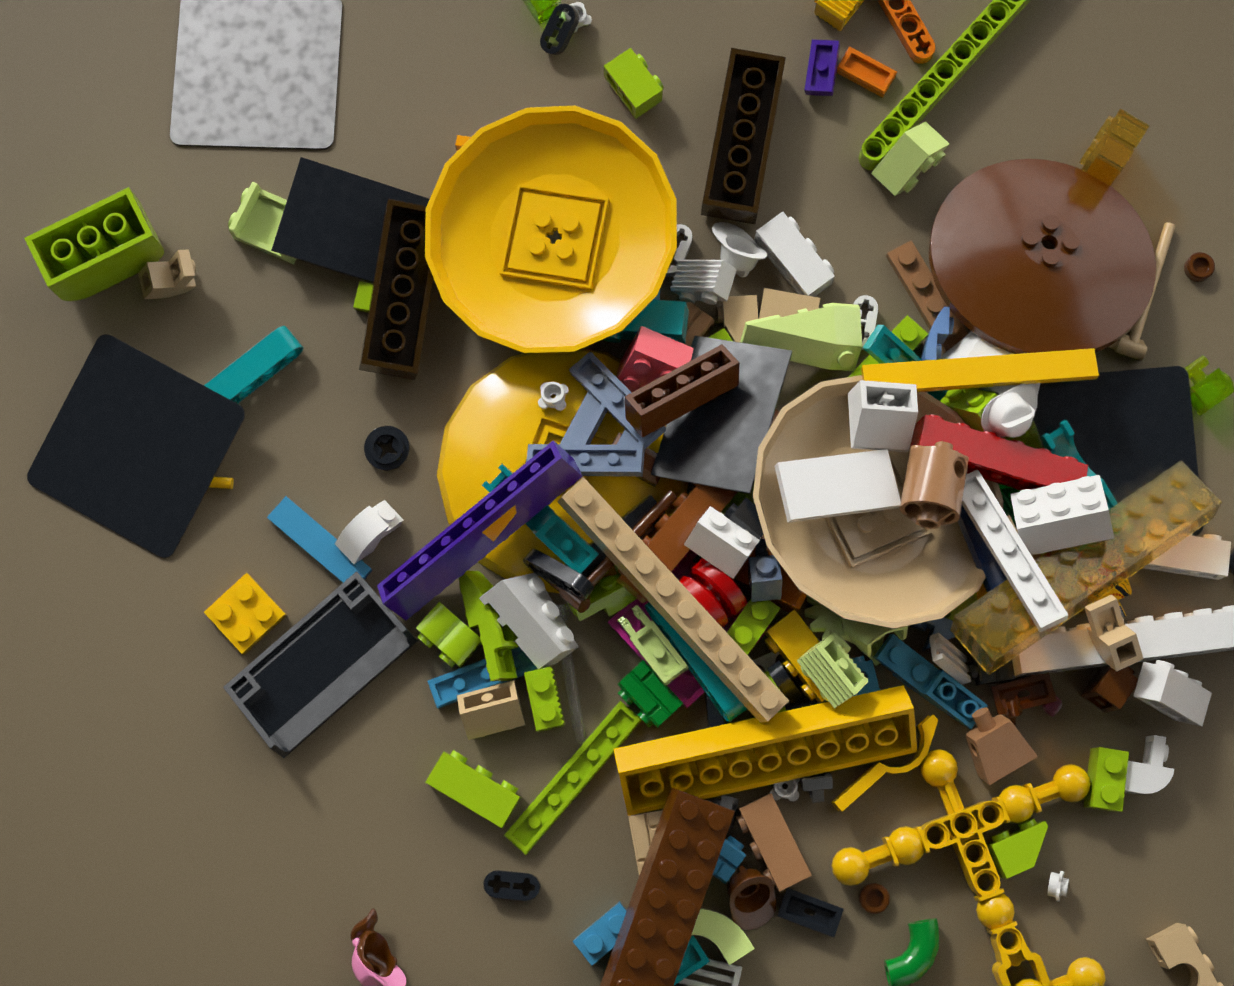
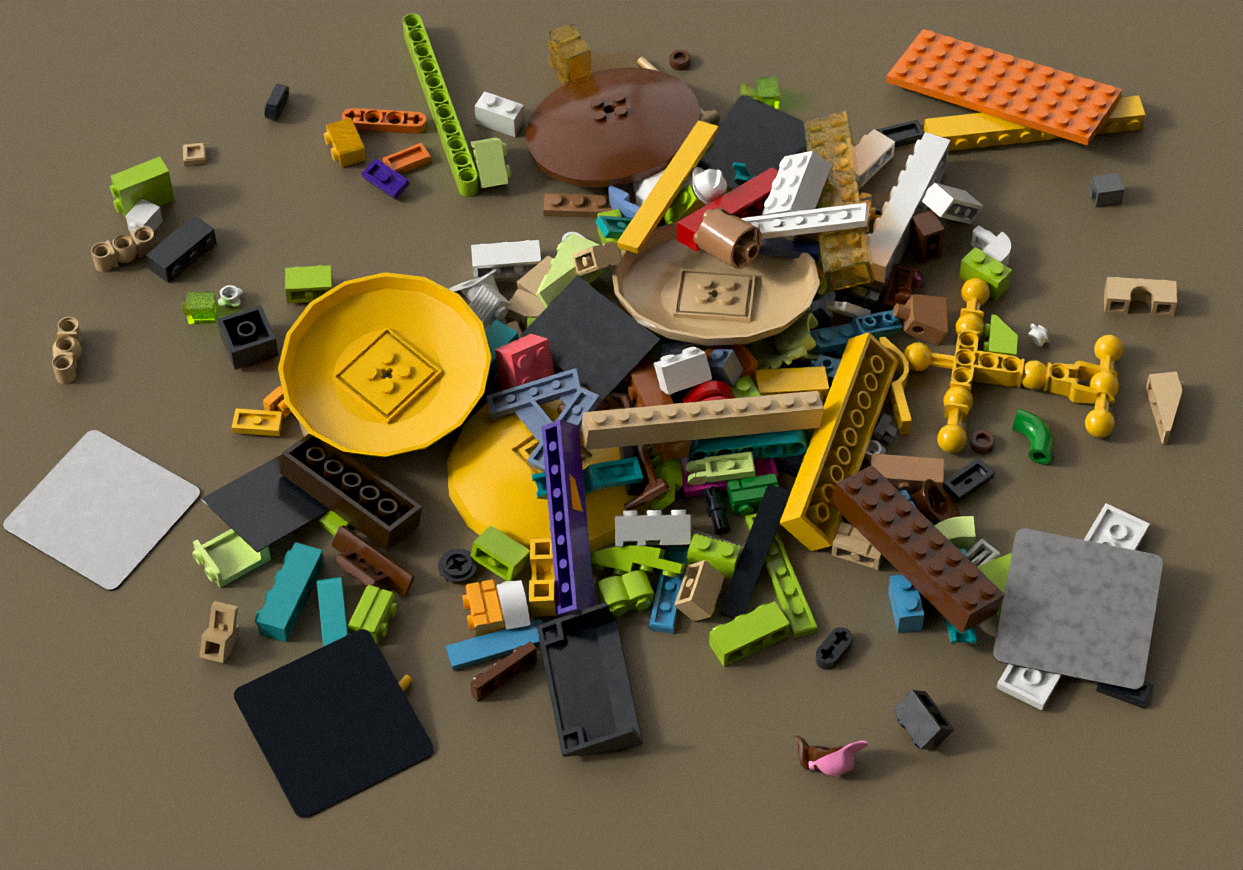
camera: 60 degrees left, 25 degrees down
lime brick [24,187,164,301] -> none
yellow plate [204,573,287,655] -> none
black beam [523,548,595,601] -> none
white plate [538,382,569,411] -> none
black beam [540,3,580,55] -> none
reddish brown brick [625,344,740,438] -> none
dark brown brick [701,48,786,224] -> none
white tile [775,449,901,523] -> none
yellowish green brick [797,634,868,708] -> none
white slope [848,380,918,452] -> none
tan brick [1085,595,1144,671] -> none
none -> black brick [217,305,279,370]
none -> yellow plate [232,408,283,436]
none -> teal brick [255,542,325,642]
none -> reddish brown bracket [332,525,415,596]
none -> lime brick [348,585,398,644]
none -> light orange brick [462,579,505,637]
none -> lime brick [470,525,530,581]
none -> reddish brown plate [470,641,537,702]
none -> white brick [475,91,524,137]
none -> yellow arch [529,538,557,617]
none -> tan brick [572,241,621,276]
none -> black pin [703,486,730,535]
none -> black tile [719,484,791,619]

